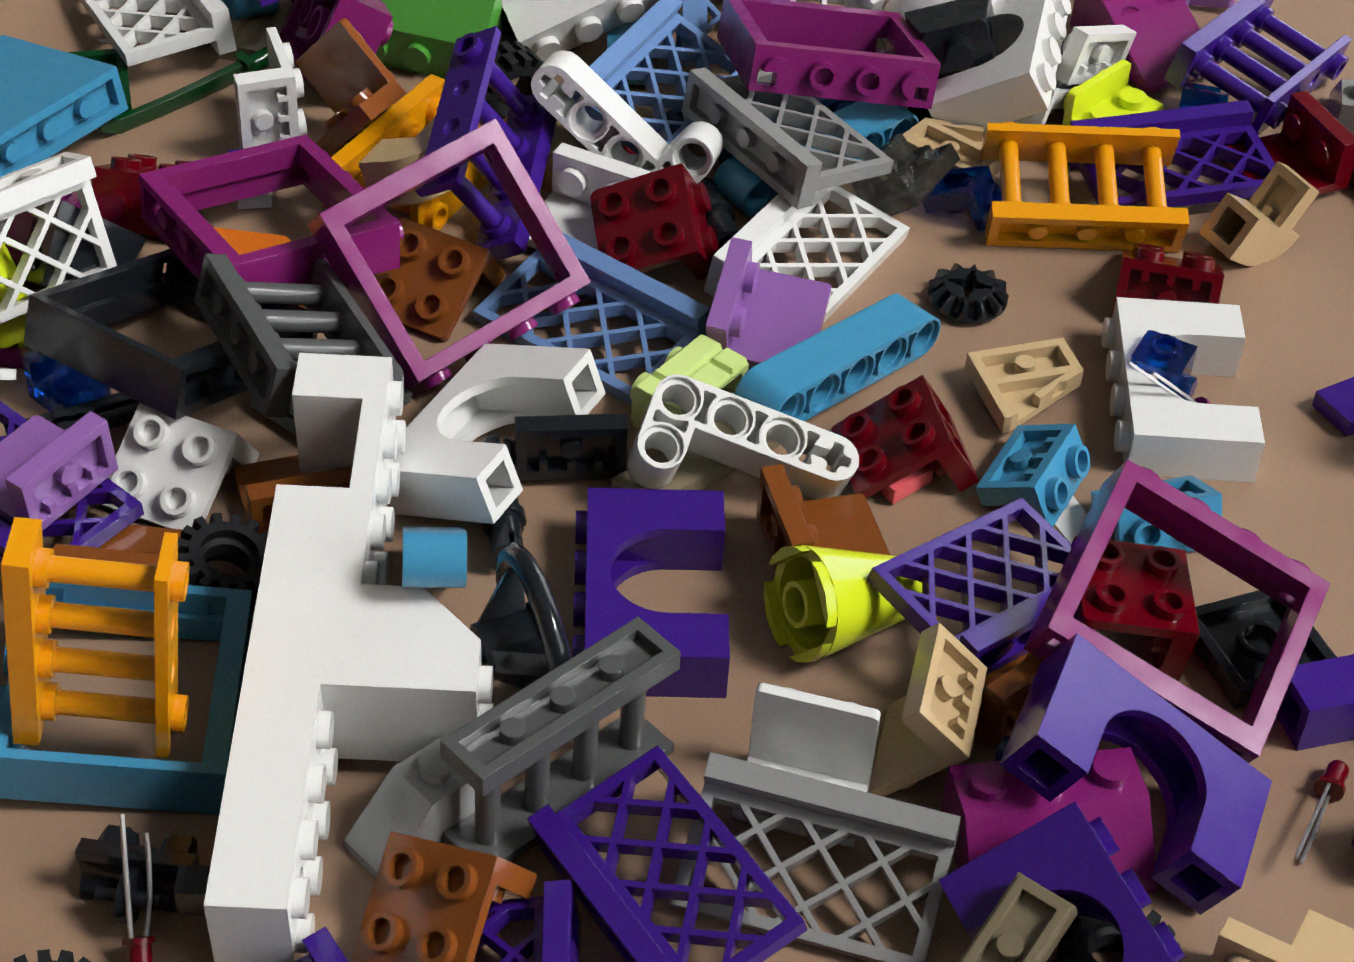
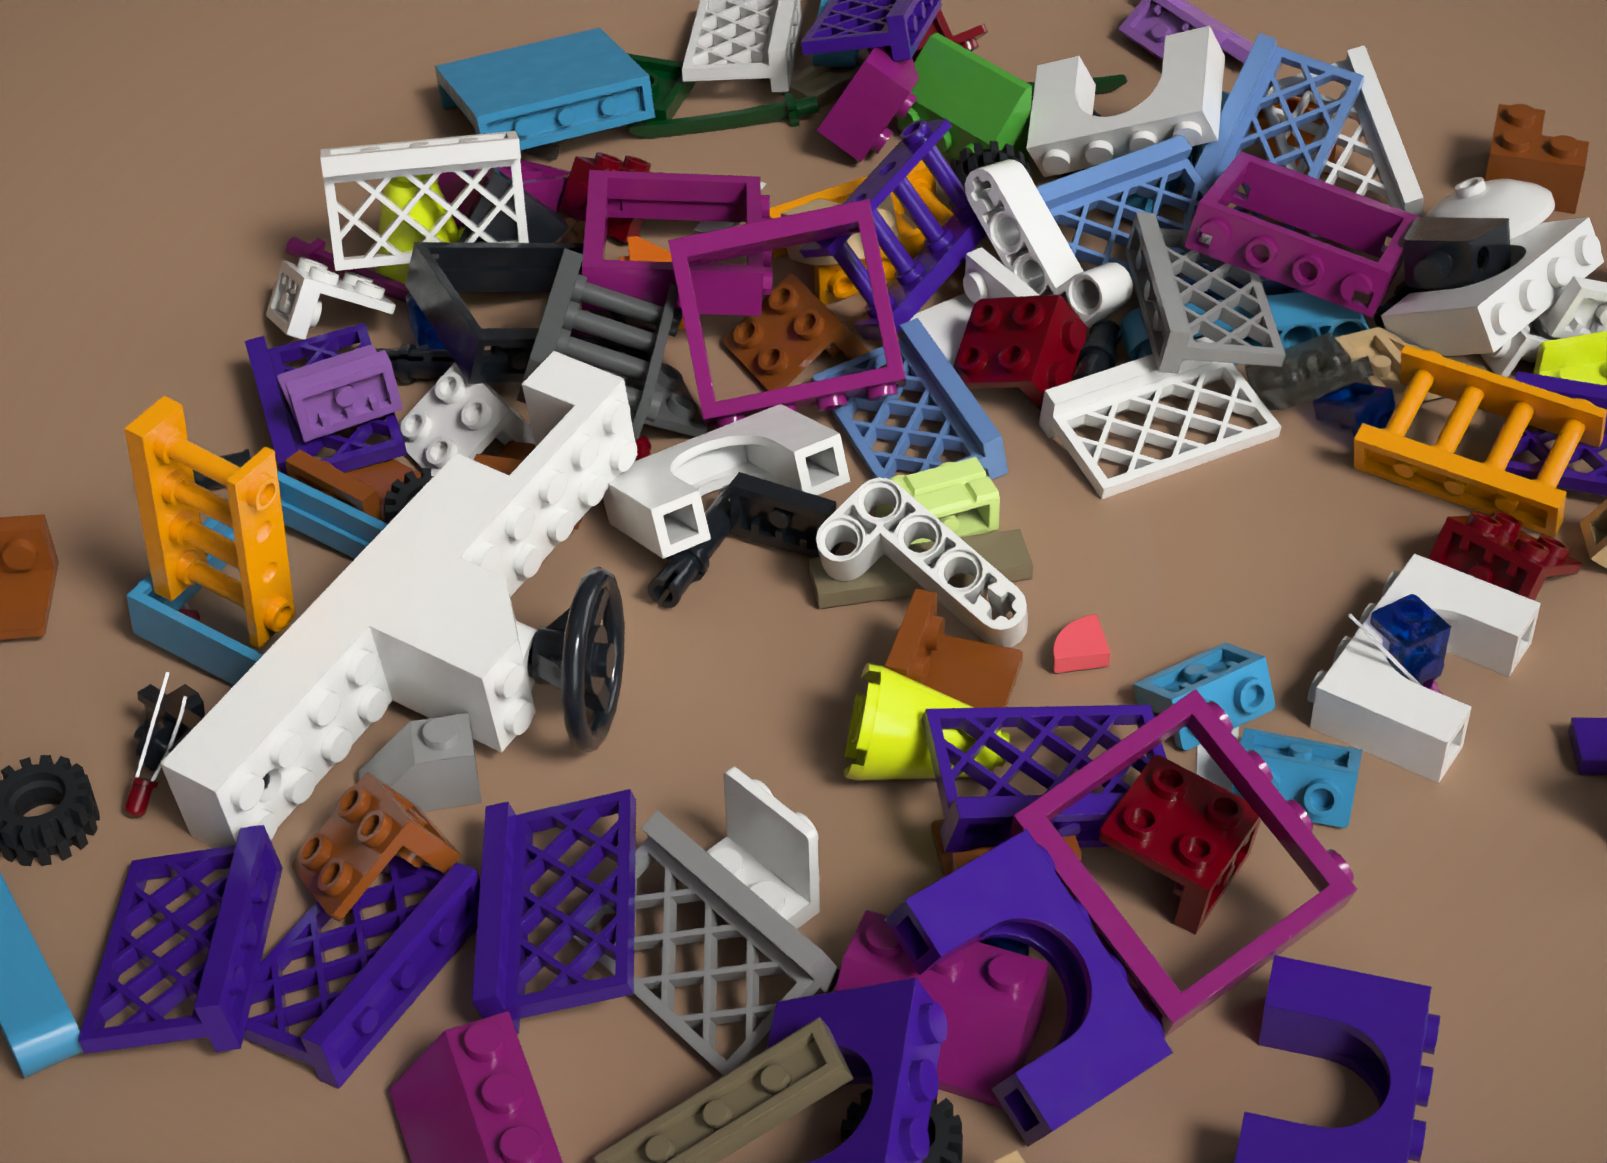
camera: 35 degrees right, 0 degrees up
white bracket [233,27,307,149] -> none
dark orange bracket [296,18,407,156] -> none
dark azure beam [402,527,467,588] -> none
dark grey fence [440,617,681,862] -> none
dark purple arch [572,487,730,698] -> none
medium lavender bracket [706,237,831,366] -> none
dark azure beam [734,293,941,421] -> none
dark red bracket [831,375,979,499] -> none
tan bracket [869,623,987,797] -> none
black gear [928,263,1009,323] -> none
tan wing [965,337,1084,434] -> none
black plate [1194,590,1337,708] -> none
piece [1294,760,1349,865] -> none

